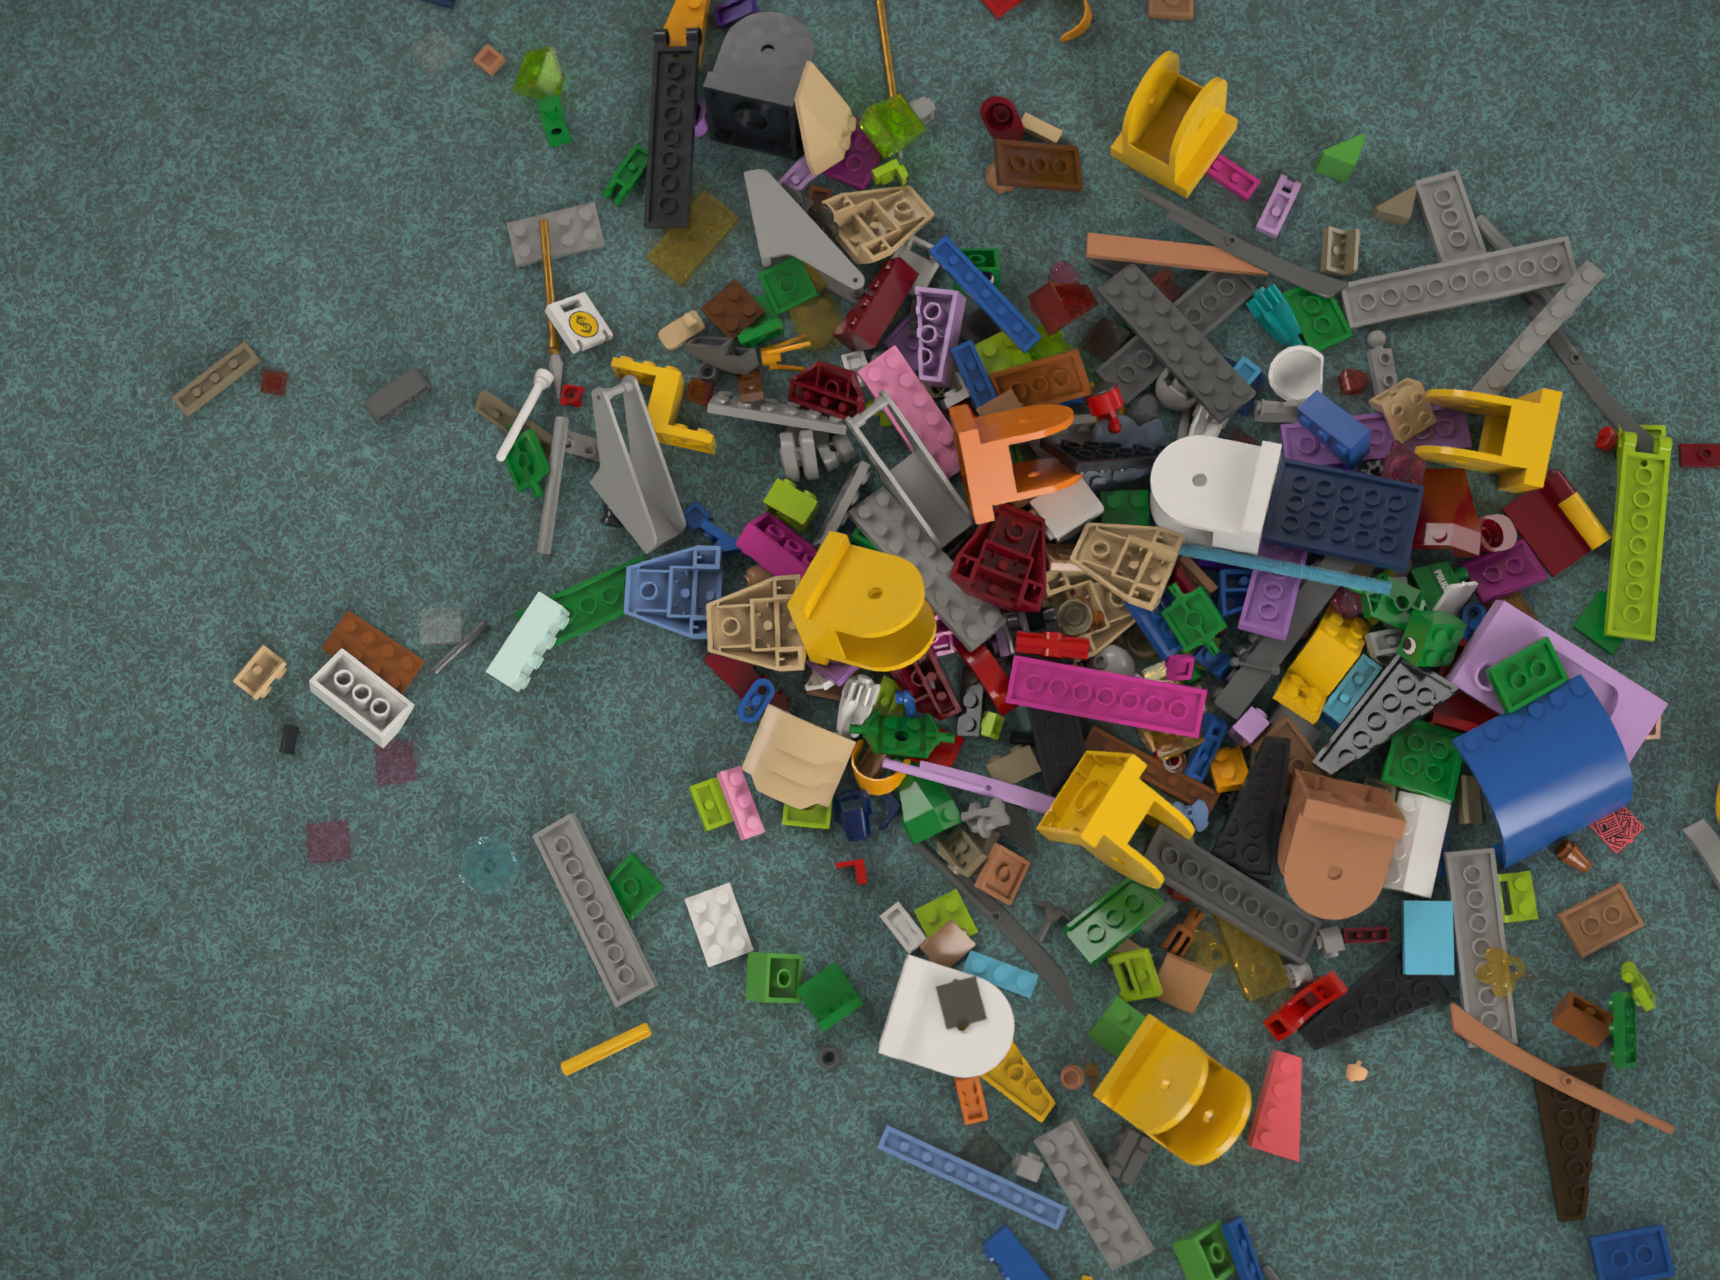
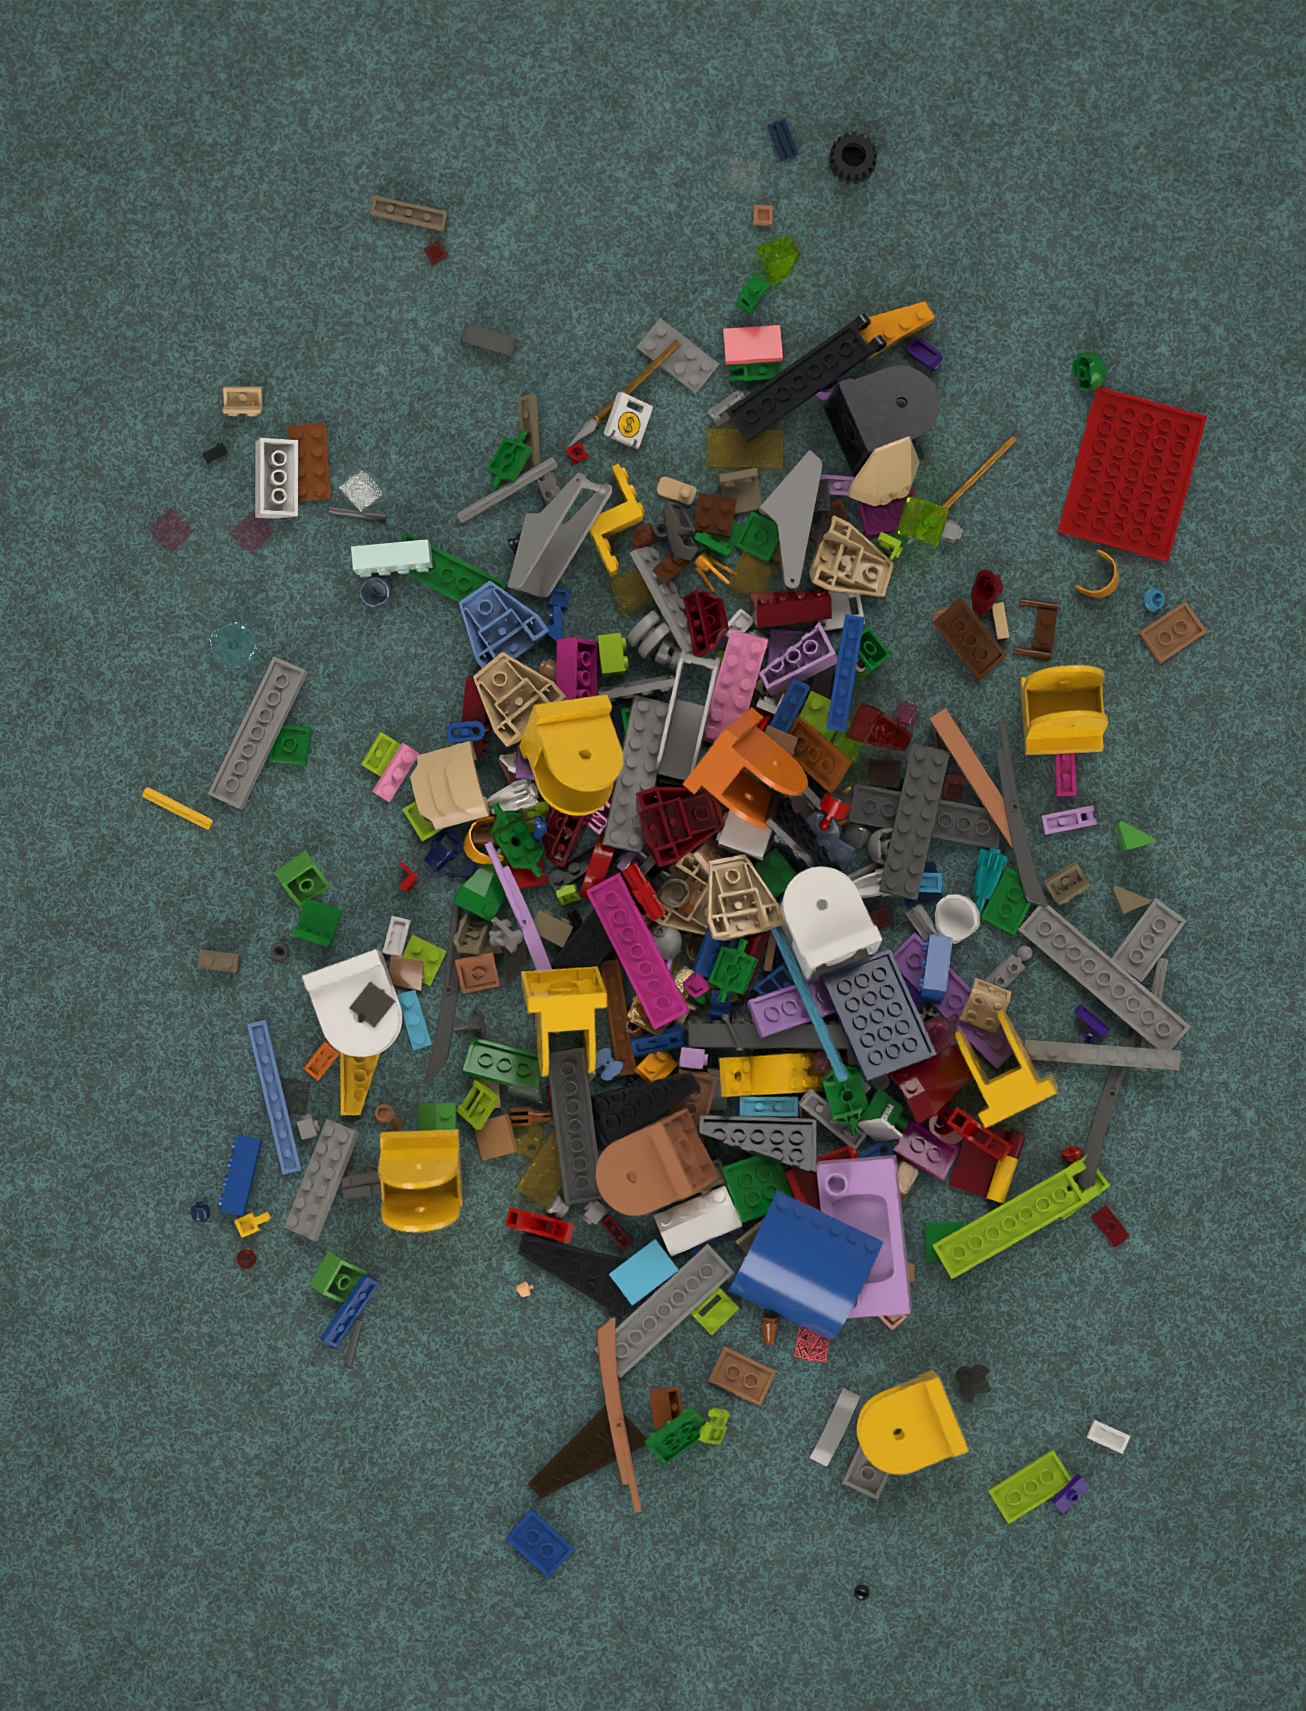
camera: 45 degrees right, 5 degrees up
white piece [496,369,554,461] -> none
white plate [685,882,754,967] -> none
coral wedge [1247,1049,1302,1162] -> none
clear red plate [1337,368,1368,397] -> none
green brick [1397,610,1467,667] -> none
clear yellow plate [1475,947,1526,997] -> none
green plate [1484,636,1569,714] -> none
none -> dark tan brick [198,950,241,974]
none -> sand blue hair [360,576,391,607]
none -> clear yellow plate [608,568,656,615]
none -> light grey hinge [707,390,745,427]
none -> dark tan bracket [719,468,762,514]
none -> coral tile [723,325,783,365]
none -> red arch [947,1107,1013,1162]
none -> reddish brown plate [1012,598,1058,659]
none -> dark purple piece [1074,1004,1109,1043]

